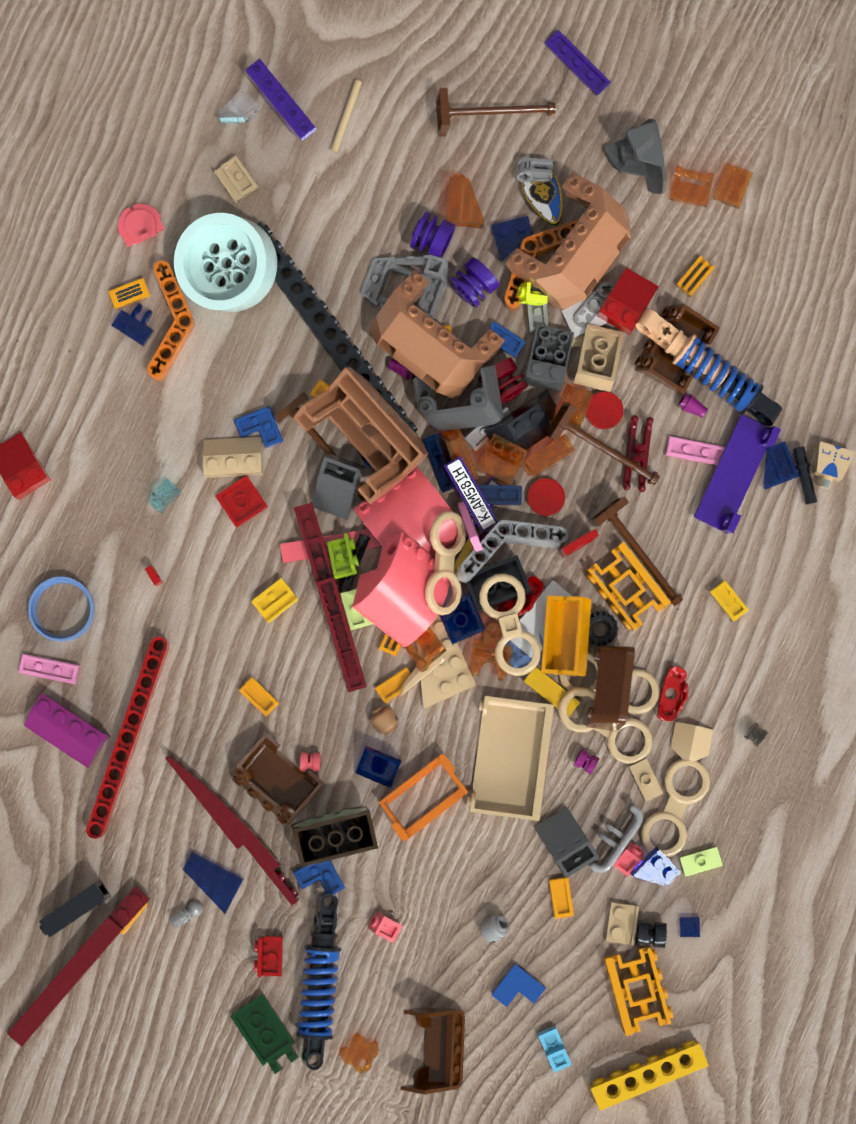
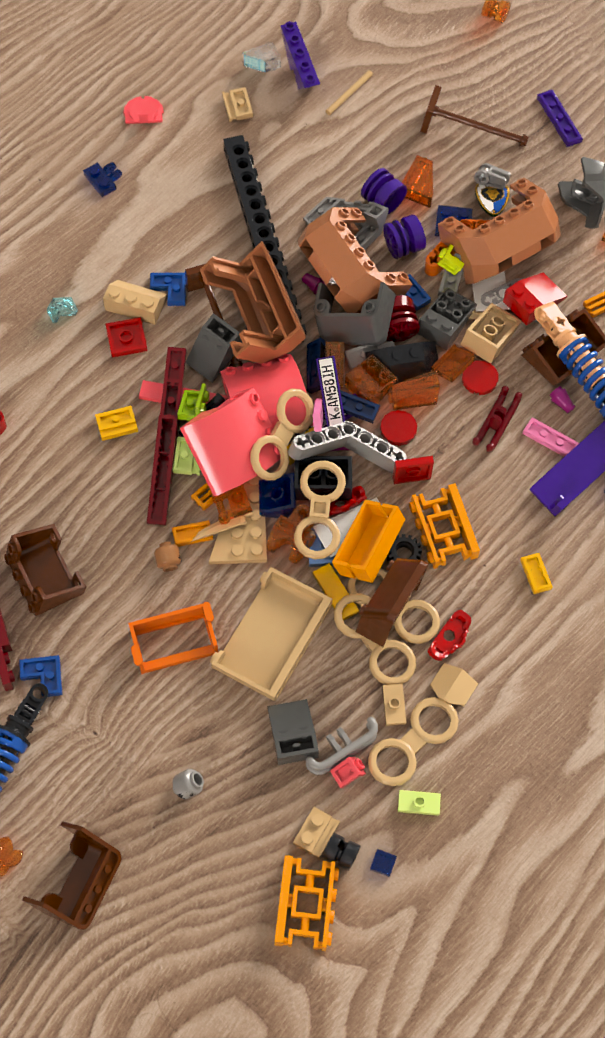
camera: 20 degrees right, 20 degrees down
light orange tile [108,278,151,310] -> none
red tile [145,565,163,587] -> none
orange beam [147,260,195,381] -> none
light aqua wheel [174,213,277,312] -> none
light orange tile [238,677,279,717] -> none
dark brown brick [291,806,378,868] -> none
coral wheel [300,752,321,772] -> none
clear blue slope [355,746,402,788] -> none
coral bracket [368,911,402,943] -> none
blue tile [491,964,546,1007] -> none
medium azure slope [537,1026,572,1073] -> none
reddish brown tile [544,402,660,485] -> none
light orange tile [549,877,574,919] -> none
magenta wheel [574,749,600,775] -> none
reddish brown tile [589,496,683,606] -> none
yellow brick [589,1040,709,1111] -> none
clear blue wing [630,847,681,886] -> none
clear smoke wheel [744,722,768,747] -> none

